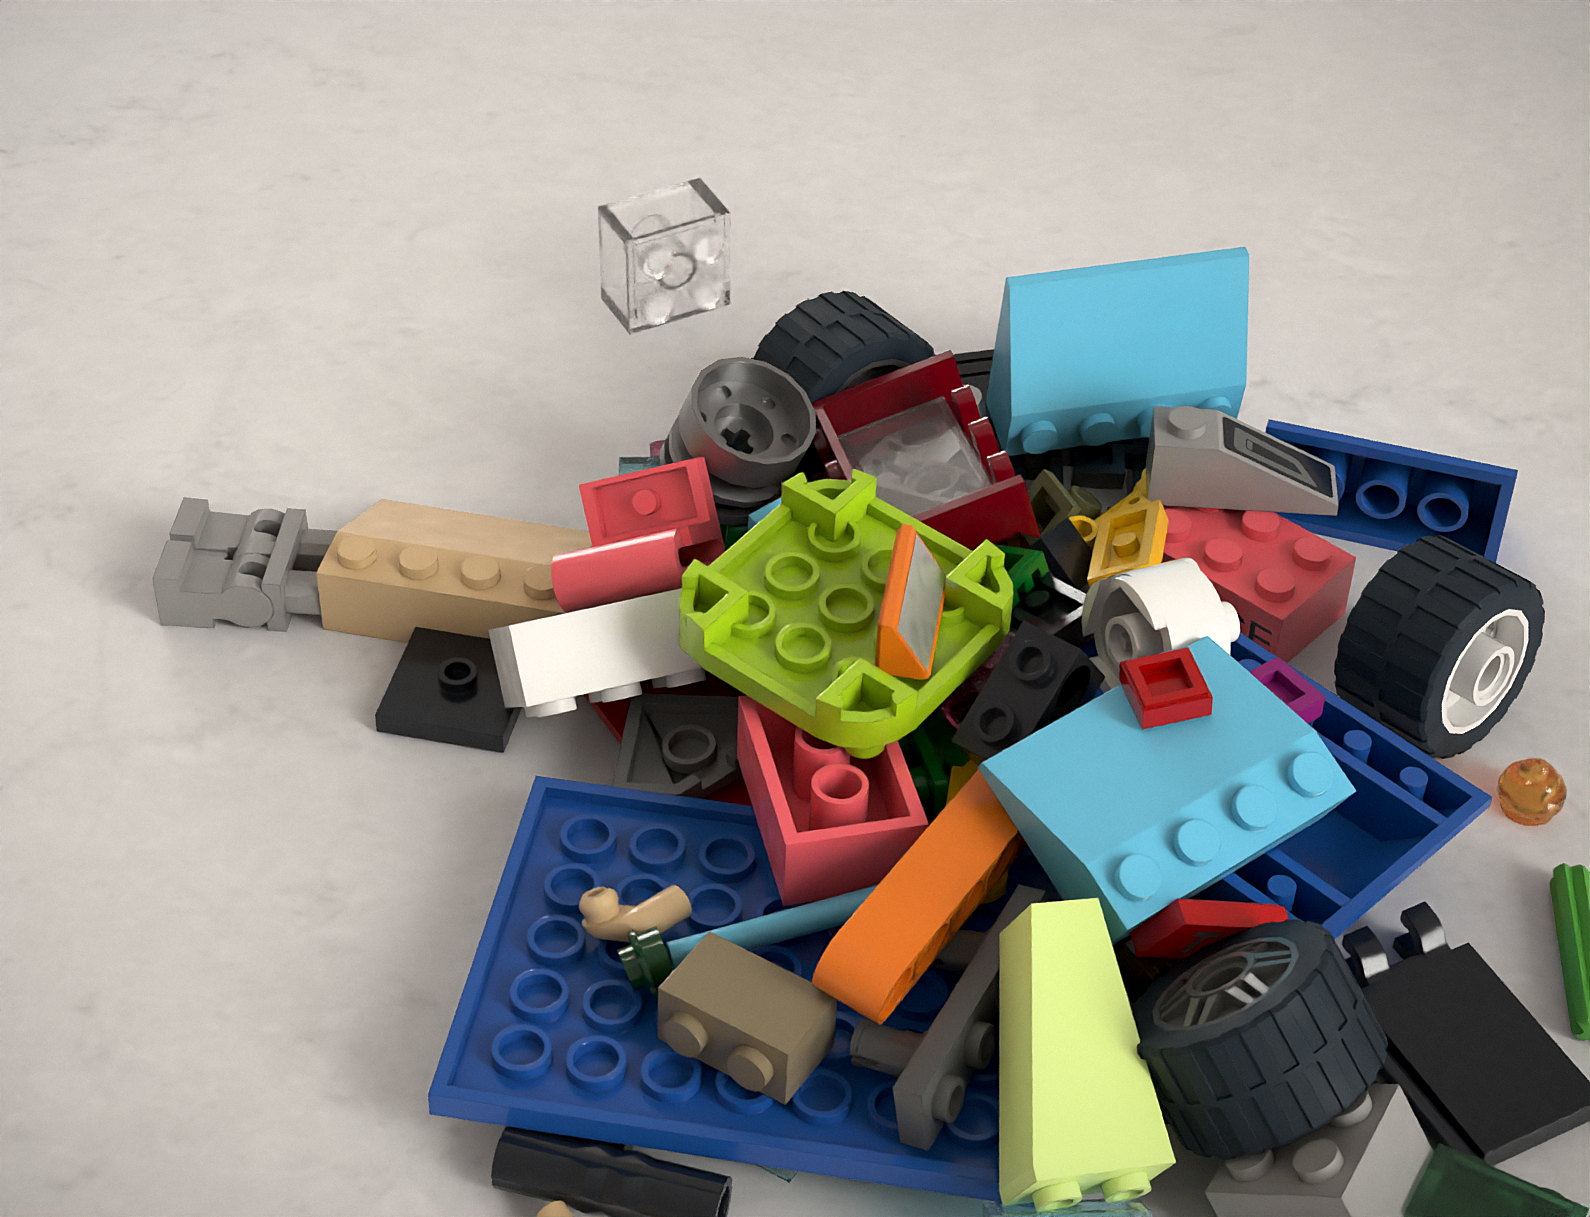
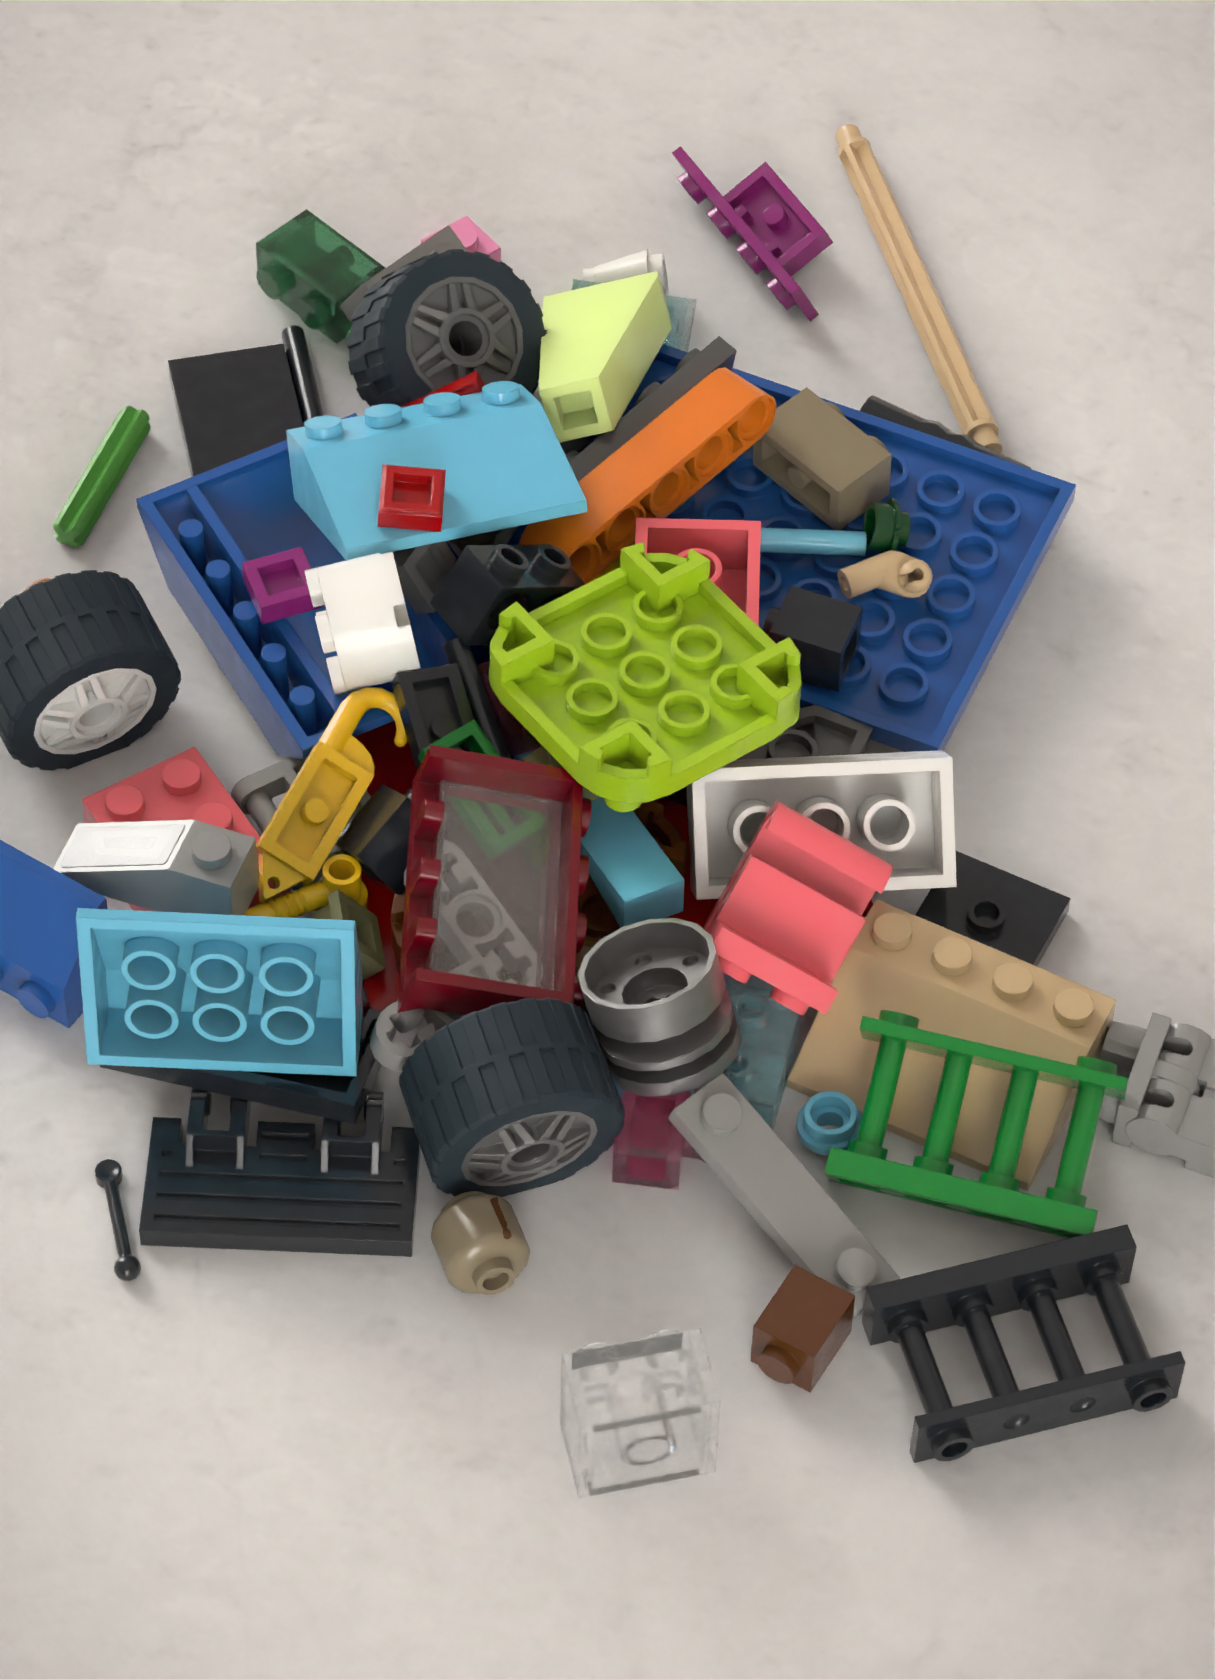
camera: 165 degrees left, 10 degrees up
slope [875,524,946,680] -> none
none -> light grey plate [668,1073,900,1319]
none -> reddish brown brick [750,1265,855,1393]
none -> black brick [763,586,862,692]
none -> medium azure plate [796,1091,862,1156]
none -> green fence [825,1010,1128,1238]
none -> black fence [862,1224,1186,1463]

